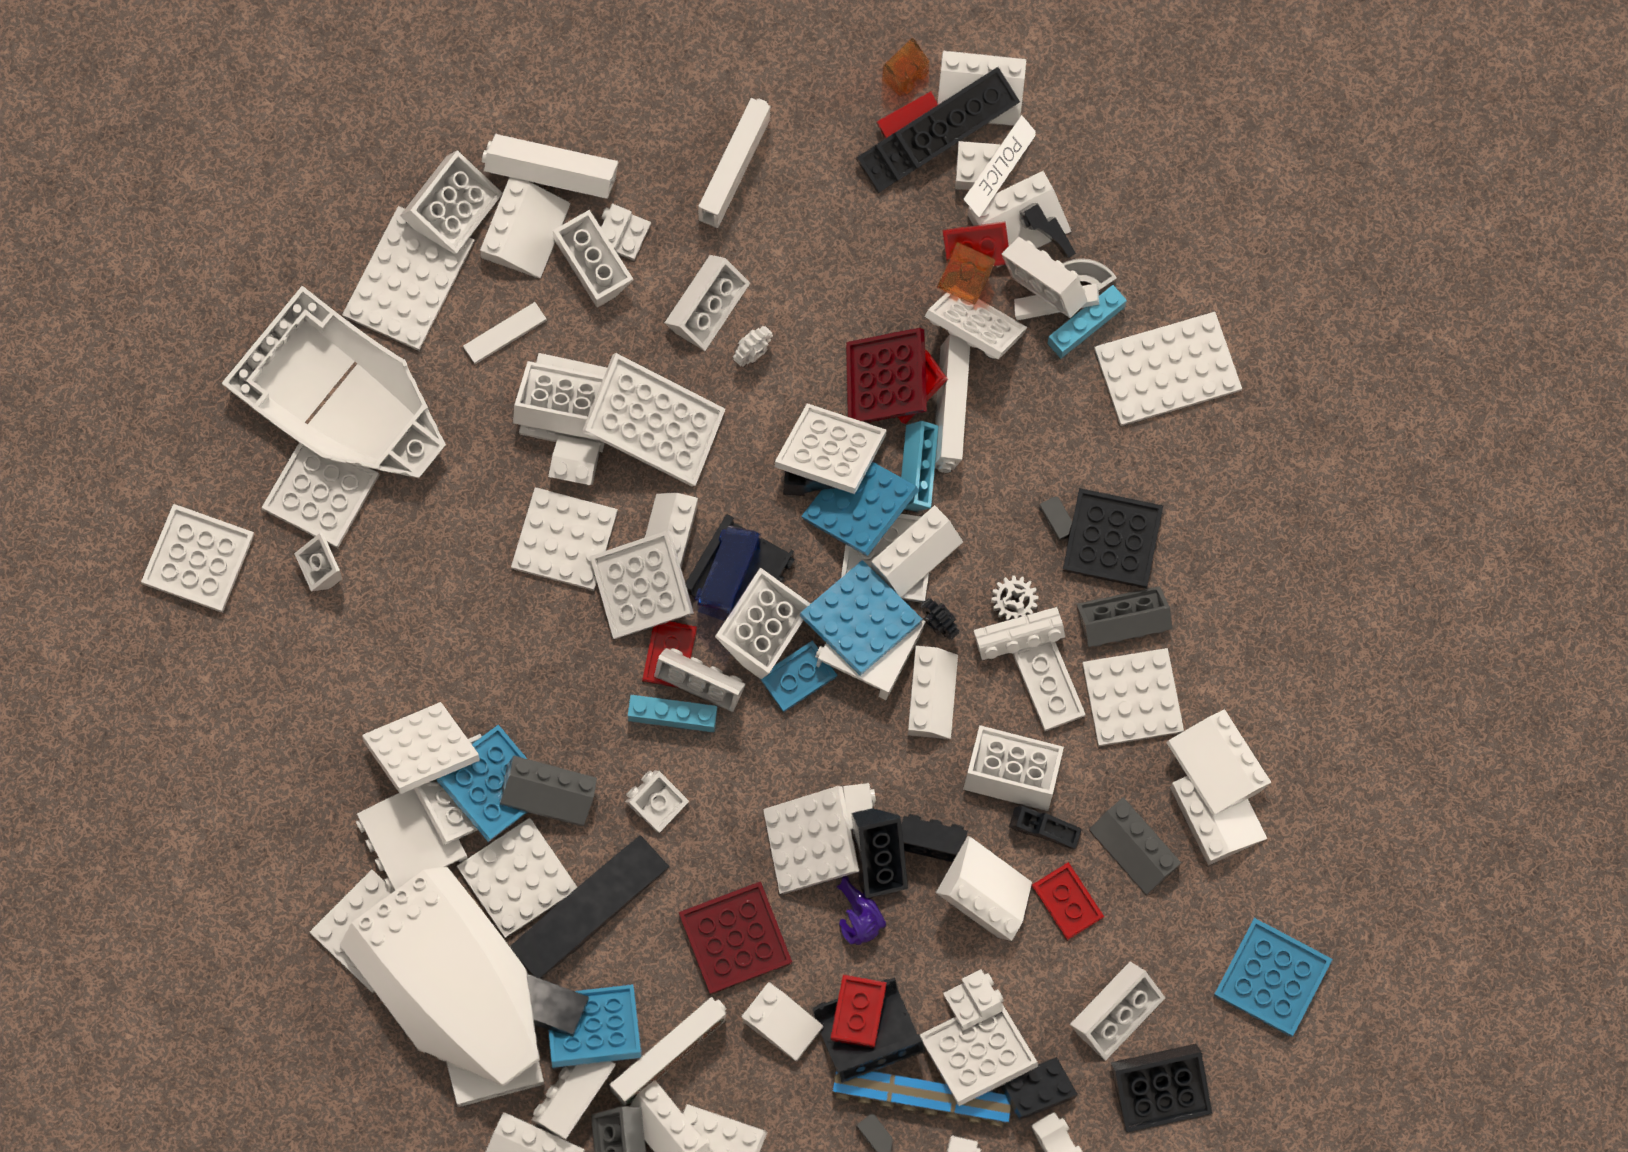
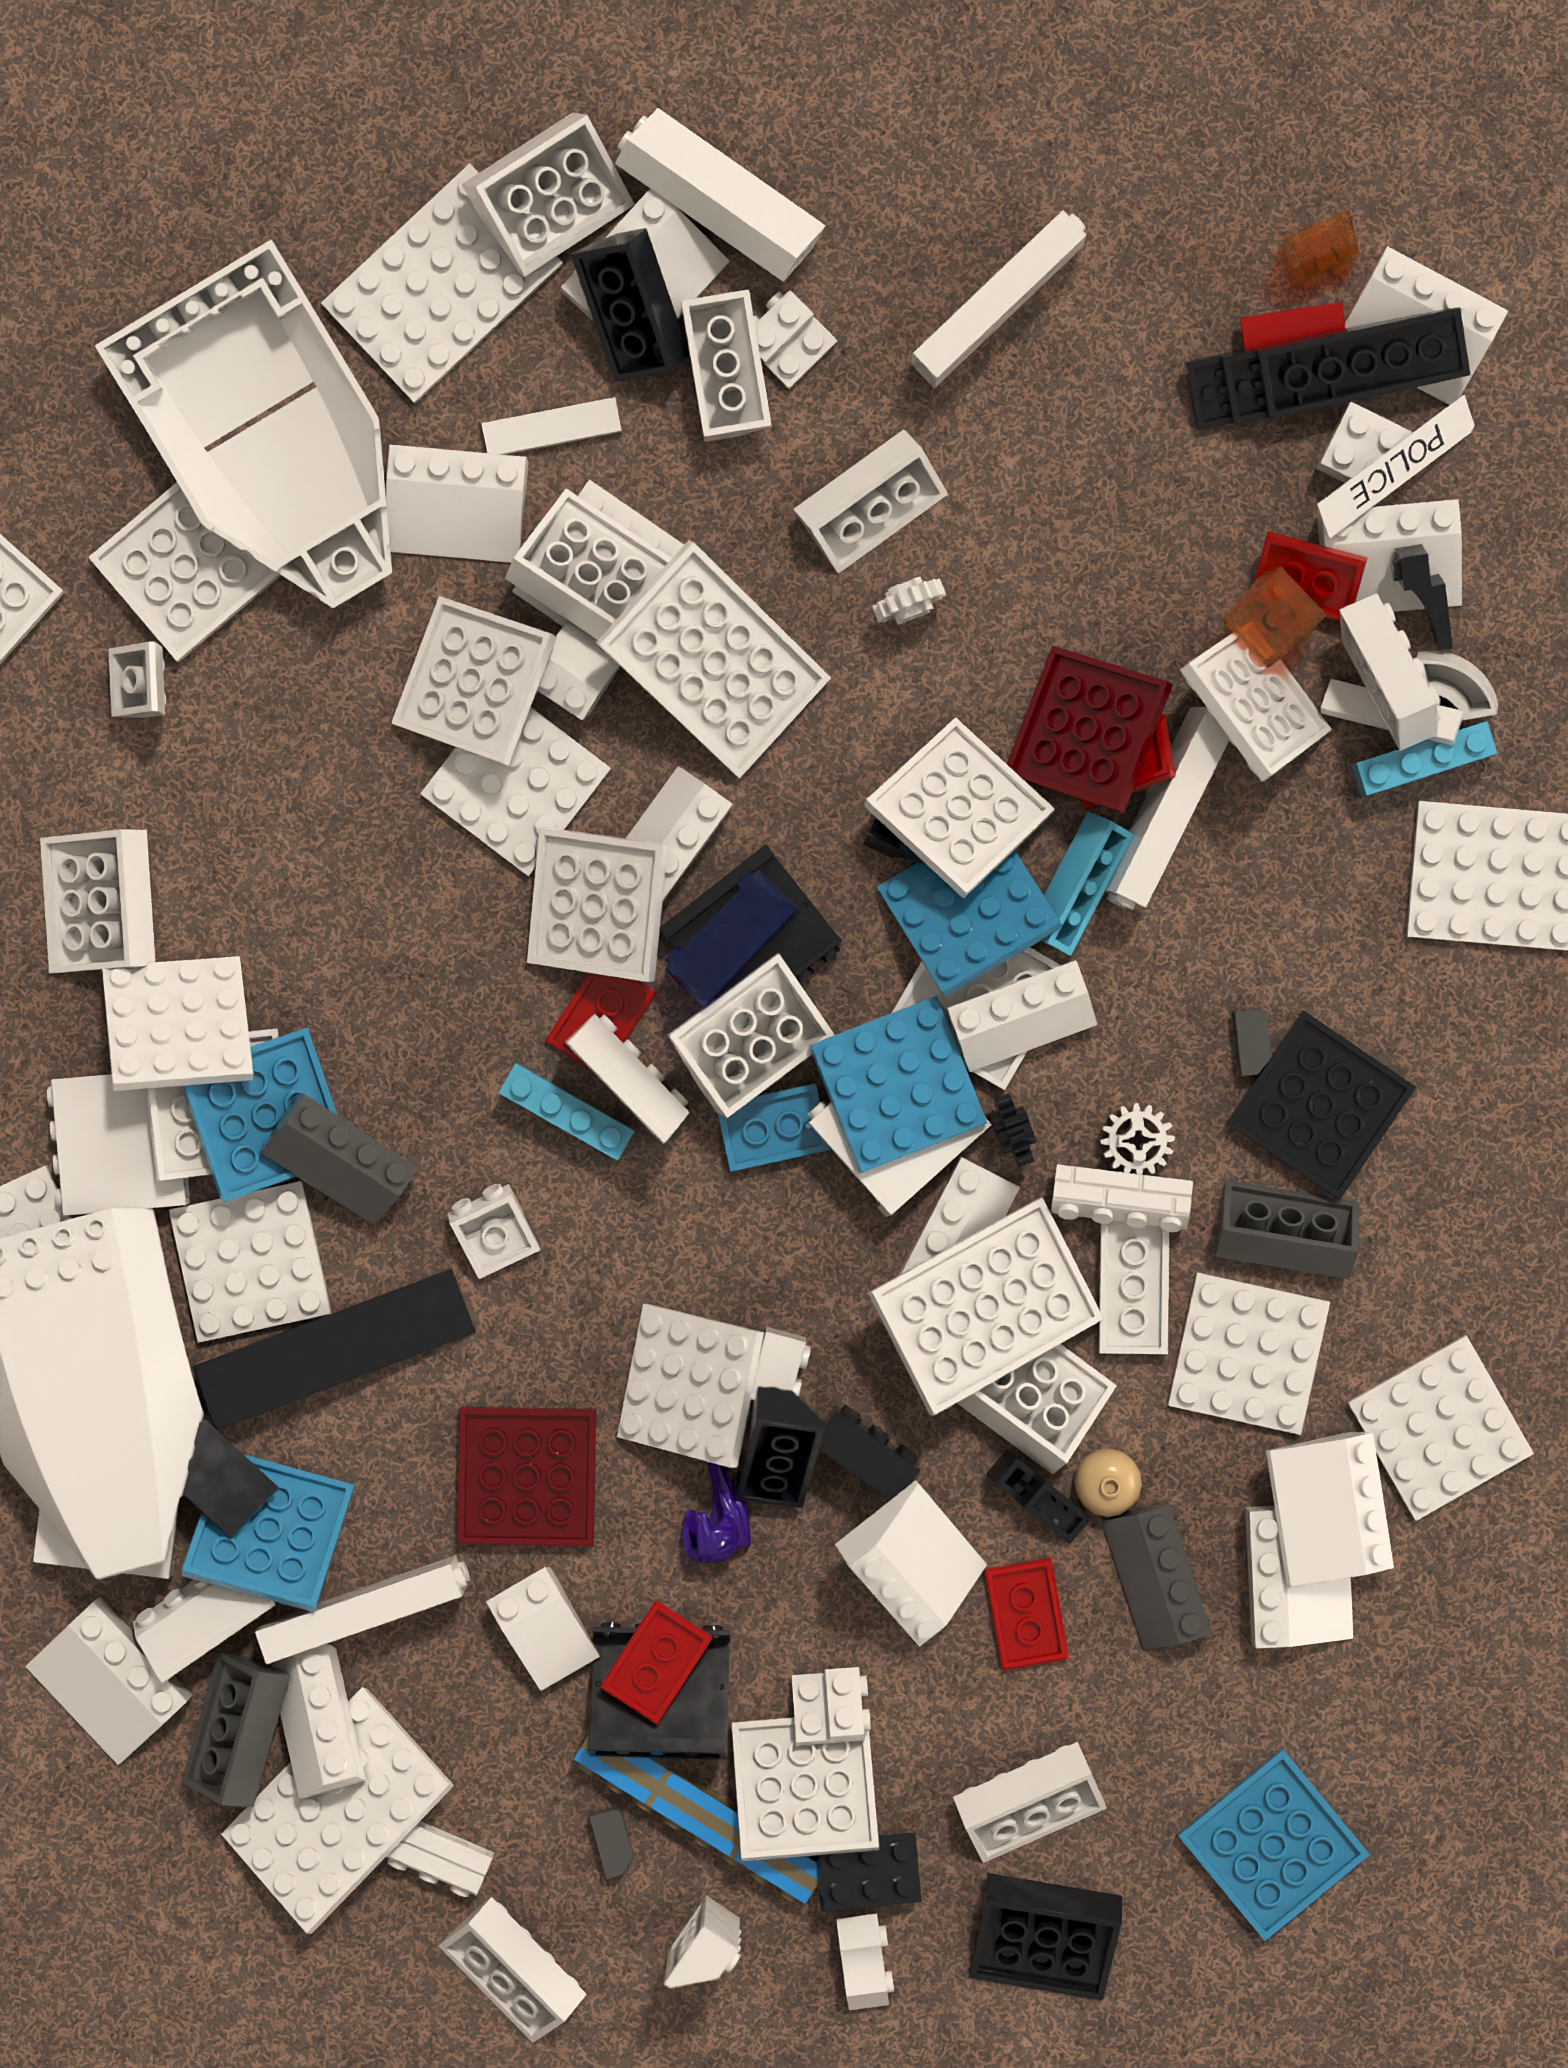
camera: 25 degrees right, 15 degrees up
none -> white slope [40,829,155,973]
none -> white slope [386,445,529,563]
none -> white plate [391,596,557,766]
none -> black slope [570,228,690,382]
none -> white plate [868,1197,1104,1415]
none -> tan cylinder [1074,1448,1142,1517]
none -> white plate [1347,1335,1534,1521]

